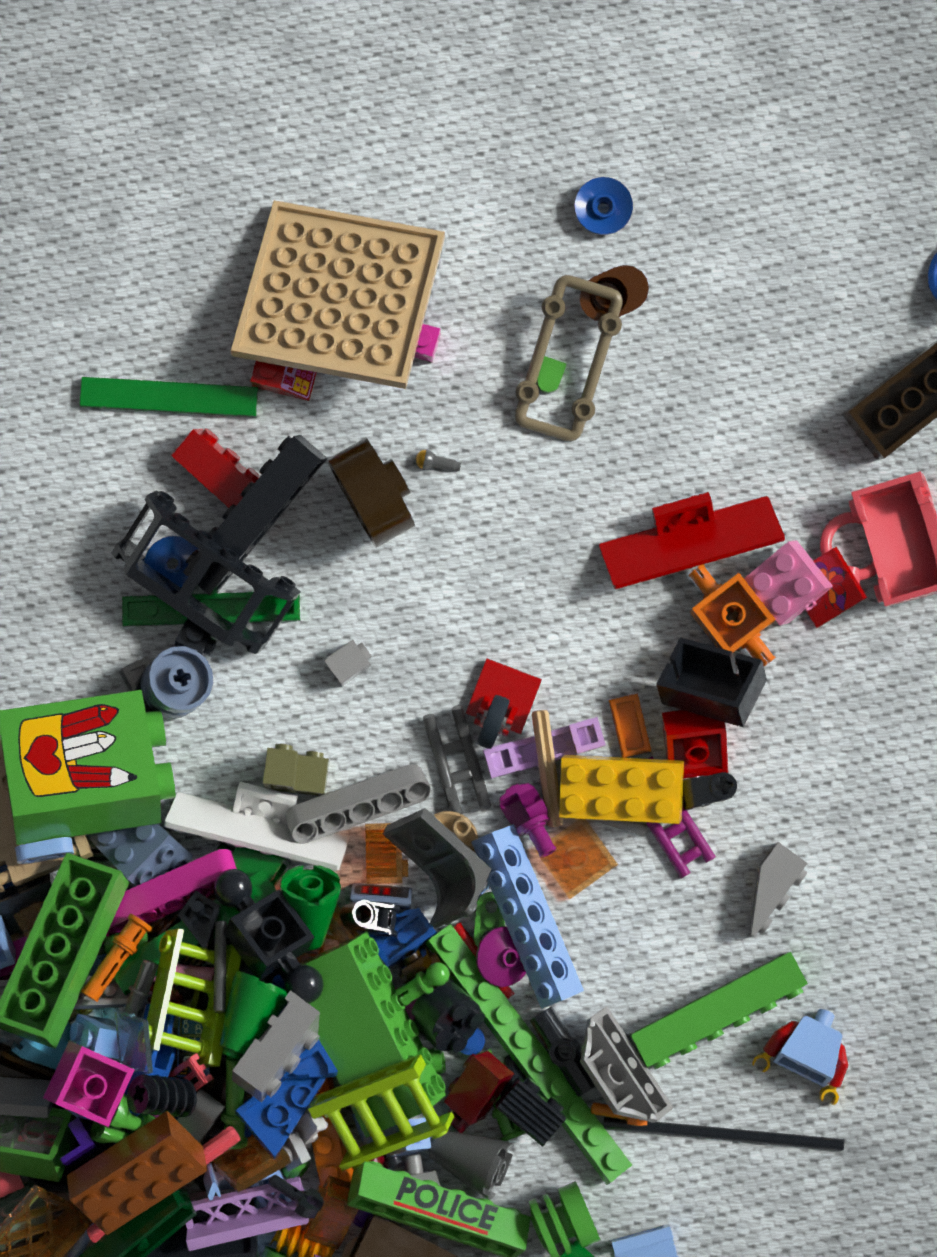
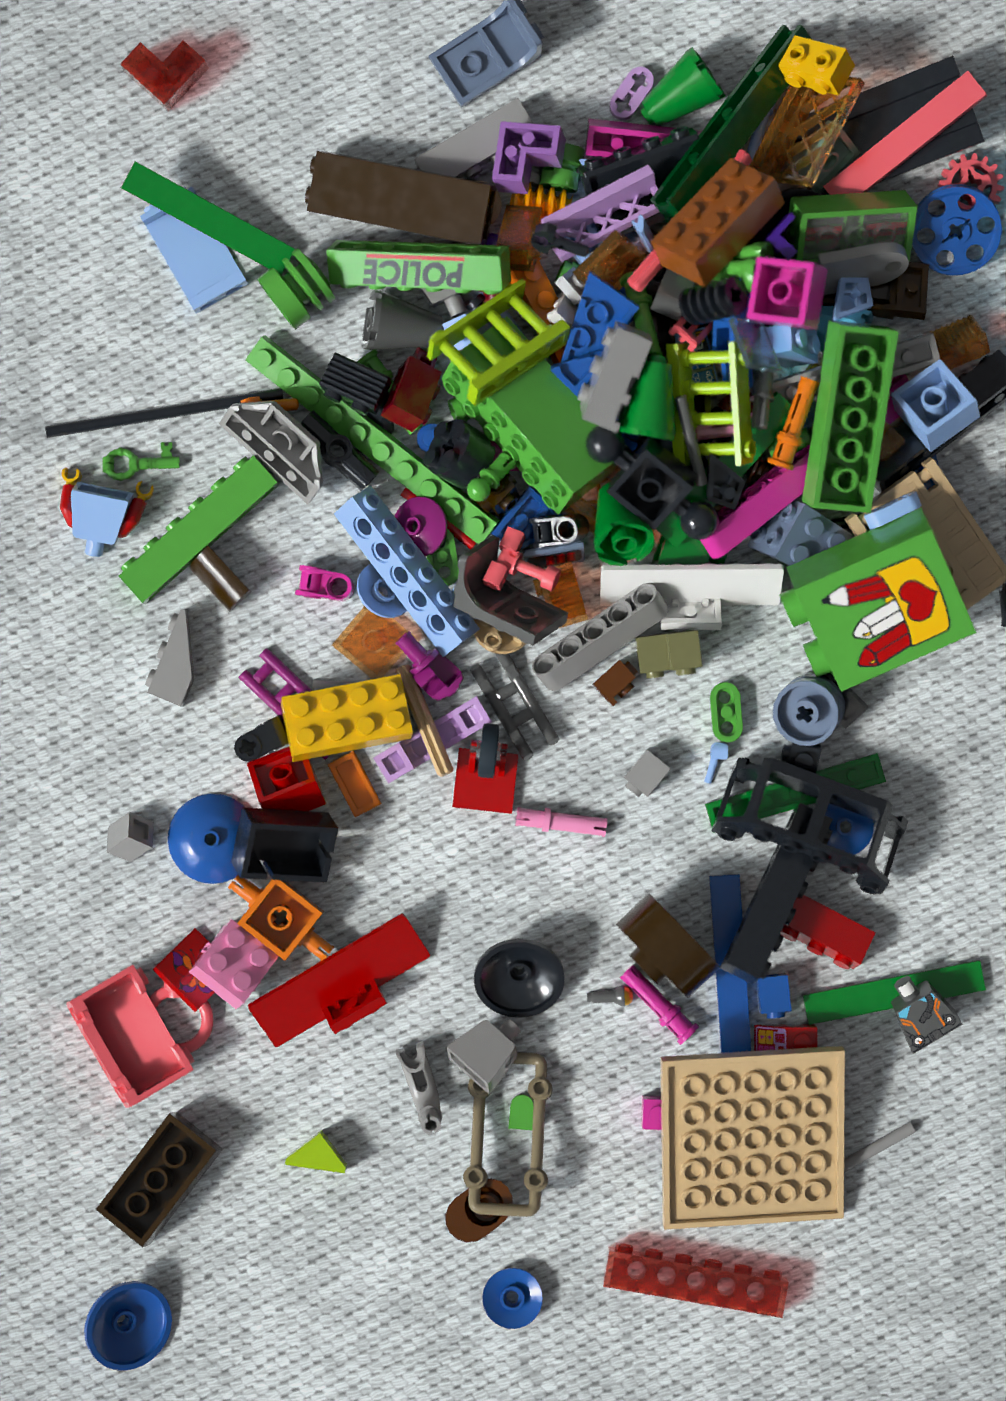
camera: 165 degrees right, 5 degrees up
none -> bright green piece [102,442,180,481]
none -> light grey panel [107,812,154,862]
none -> blue dish [168,794,244,884]
none -> dark brown brick [189,546,251,612]
none -> lime slope [285,1130,347,1173]
none -> dark pink piece [295,565,354,601]
none -> light blue dish [357,564,407,618]
none -> light grey piece [396,1041,442,1134]
none -> light grey torso [447,1019,521,1095]
none -> black dish [474,939,565,1018]
none -> coral bar [483,527,561,591]
none -> bright pink pin [515,807,607,837]
none -> reddish brown brick [592,660,640,706]
none -> clear red brick [602,1243,789,1318]
none -> dark pink pin [620,964,699,1045]
none -> light blue hand [704,743,728,784]
none -> bright green plate [709,682,743,742]
none -> blue tile [709,874,752,1053]
none -> blue brick [756,973,792,1019]
none -> light blue piece [832,277,873,321]
none -> light grey bar [844,1122,916,1172]
none -> dark grey torso [891,976,963,1054]

